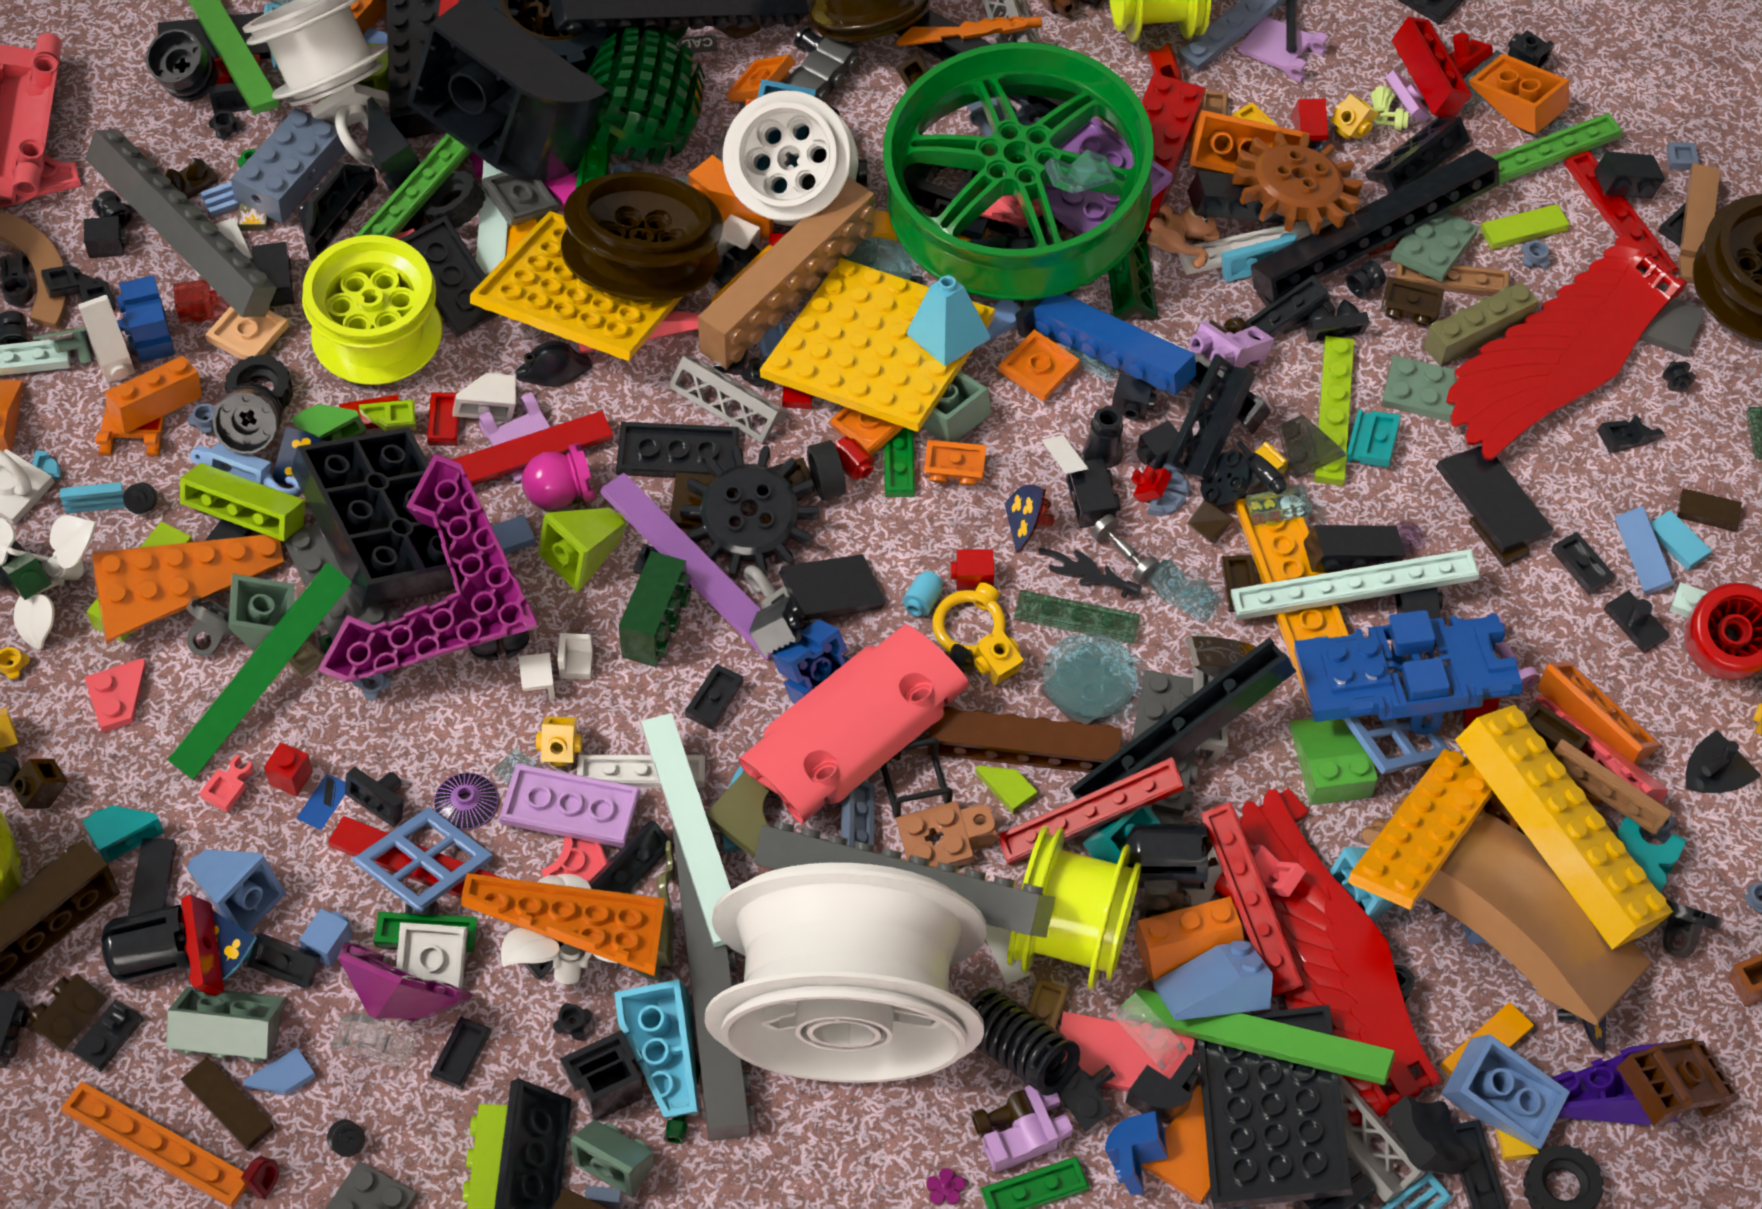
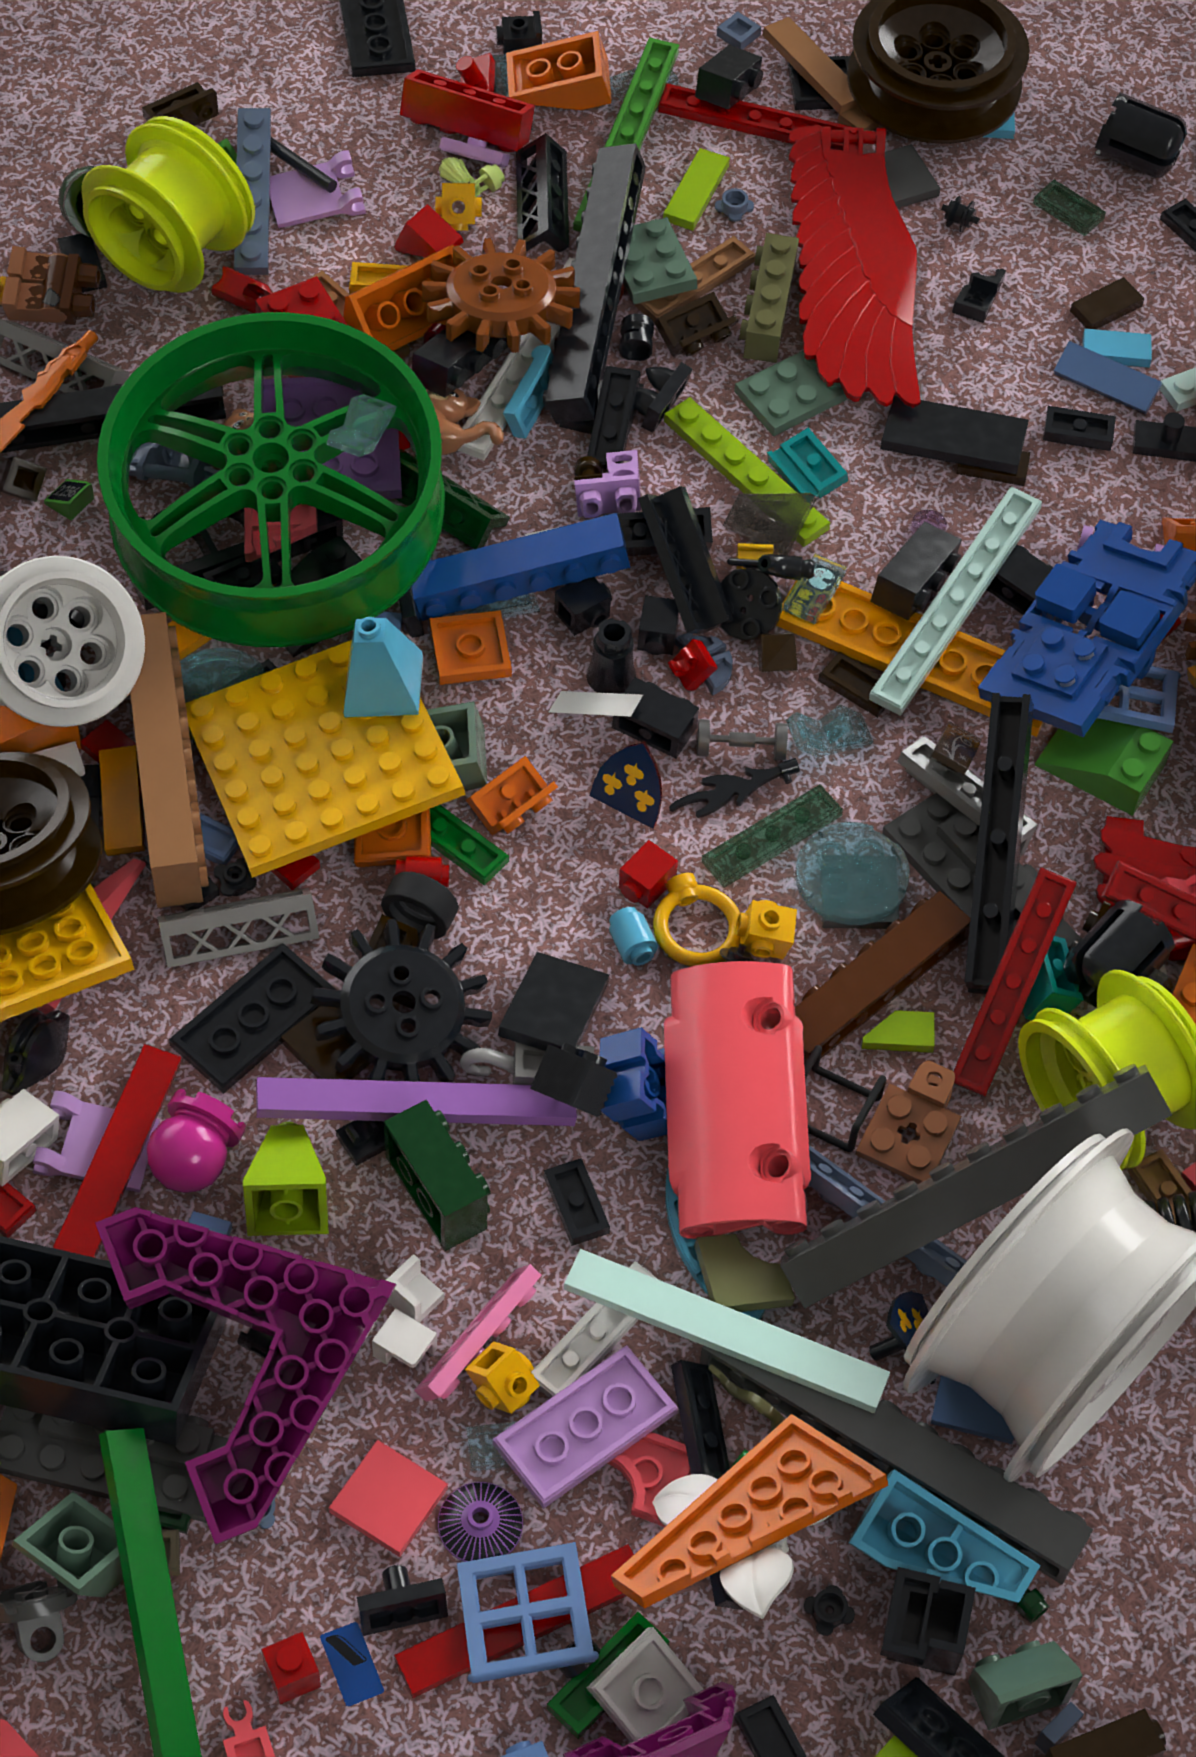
camera: 50 degrees left, 0 degrees up
none -> coral tile [329,1440,448,1557]
none -> bright pink plate [414,1264,542,1402]

